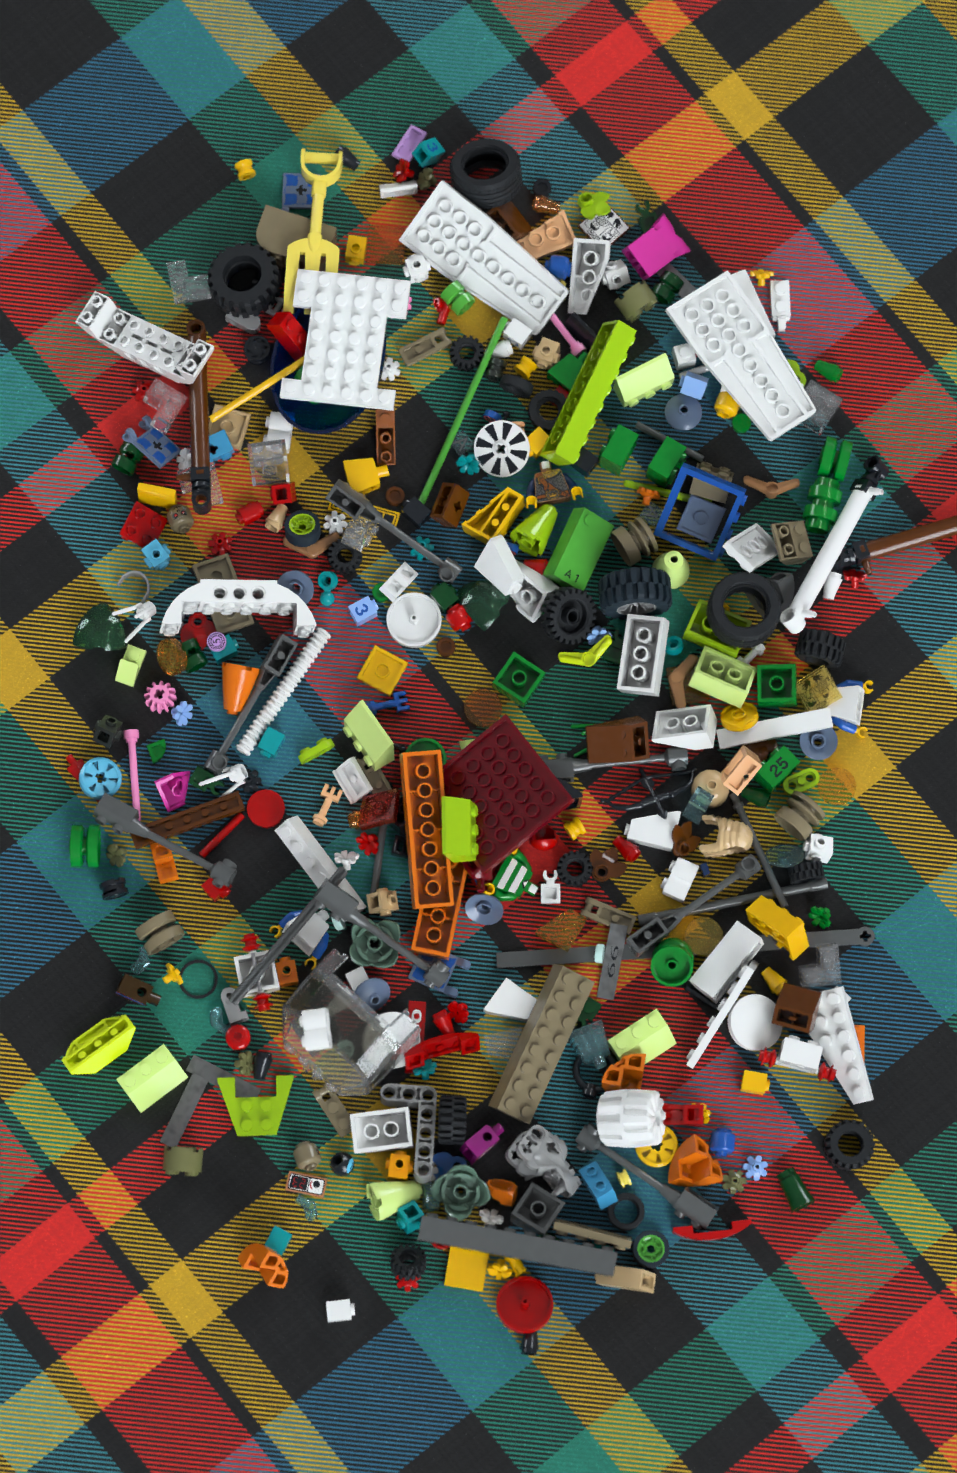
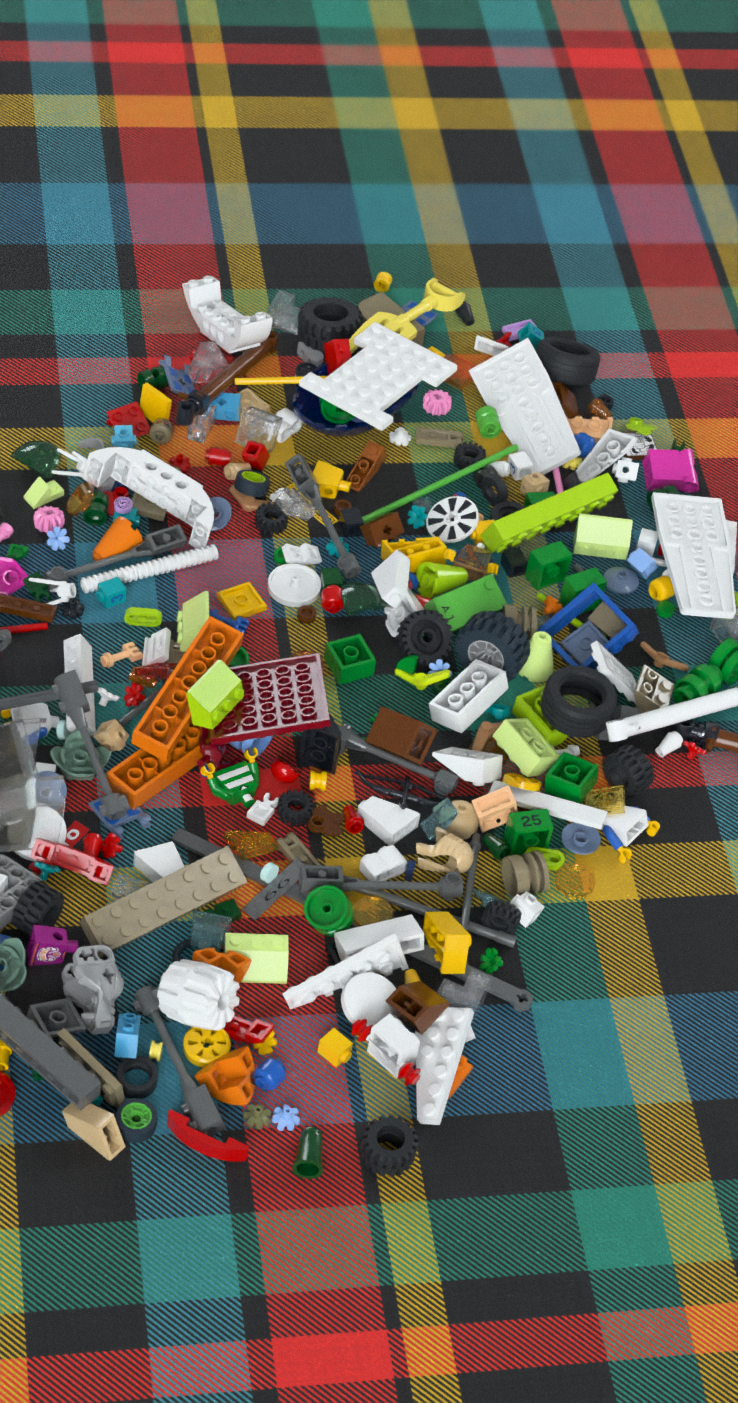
camera: 30 degrees right, 30 degrees down
red tile [247,789,285,828] -> none
teal plate [318,571,338,606] -> none
light blue brick [348,596,379,627] -> none
white brick [402,254,431,284] -> none
red arm [433,297,450,326] -> none
sand blue dish [465,893,504,925] -> none
orange rock [486,1179,518,1207] -> none
yellow wheel [514,356,537,379] -> none
olive brick [614,280,658,323] -> none
reddish brown plate [672,821,701,857] -> none
none -> green tile [396,655,418,675]

